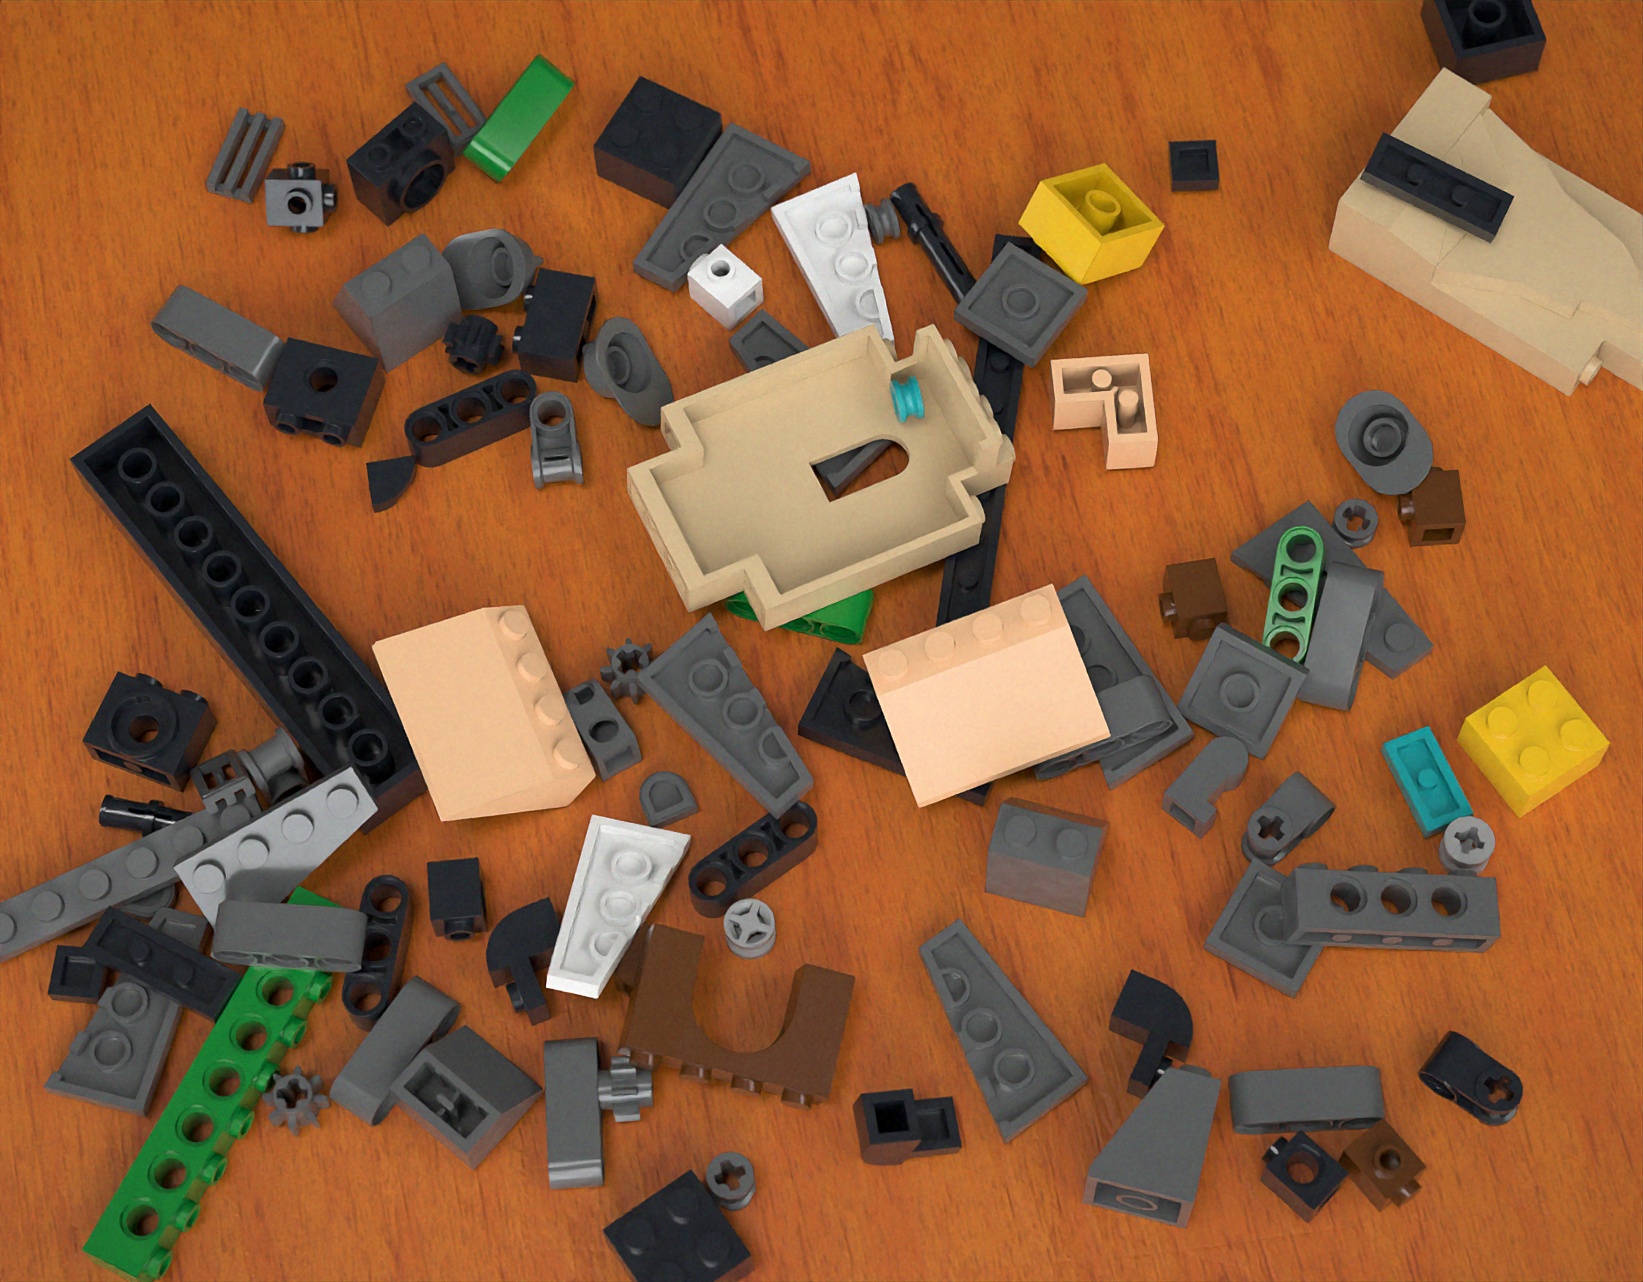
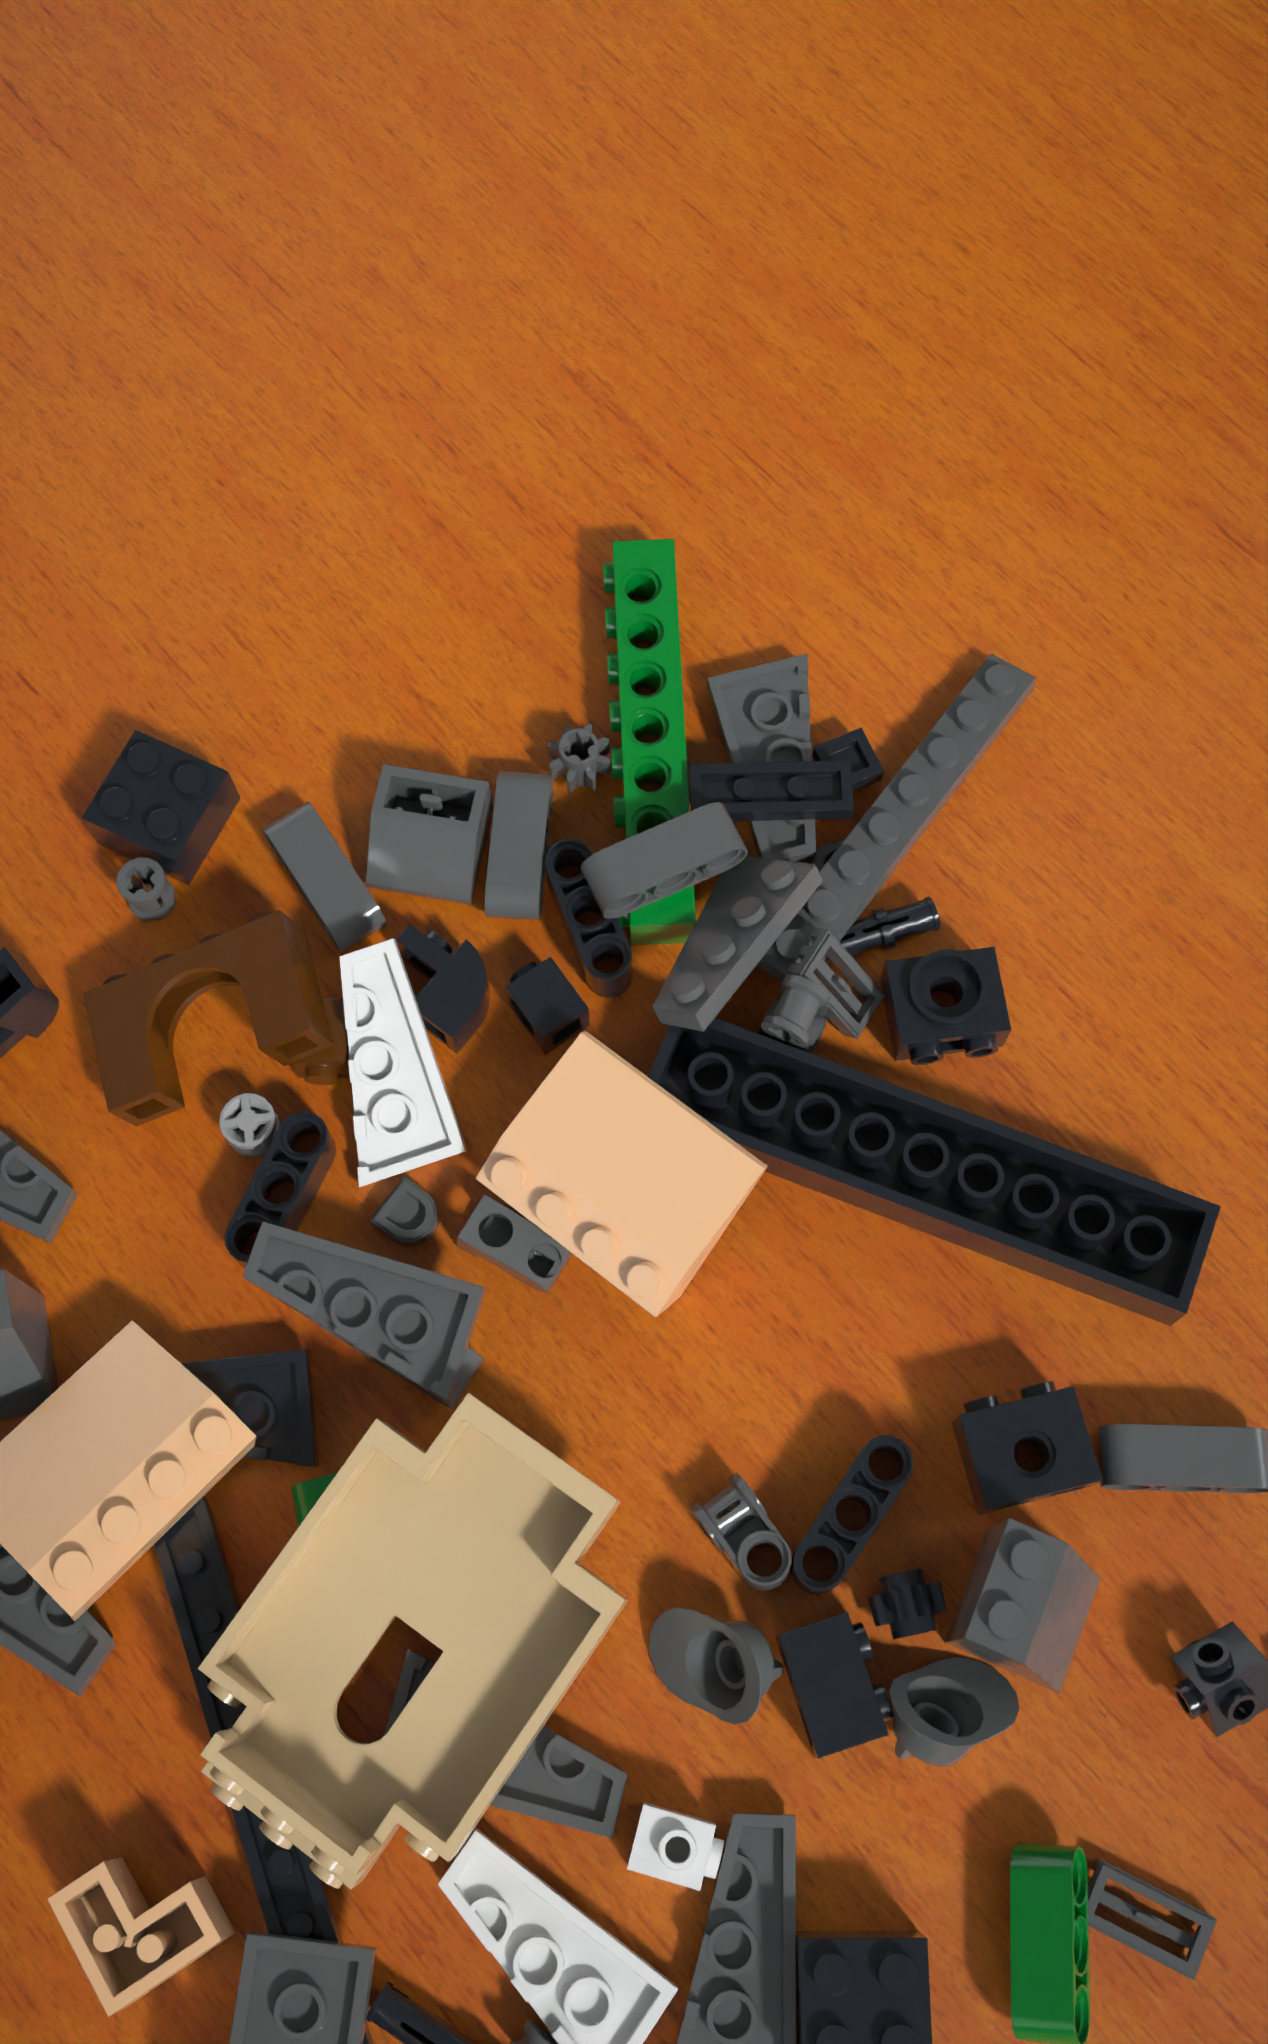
camera: 150 degrees right, 5 degrees up
black brick [346,101,456,227] -> none
black tile [366,455,417,513] -> none
dark grey gear [598,1055,654,1122] -> none
dark grey gear [600,638,655,704] -> none
teal bush [890,375,924,423] -> none

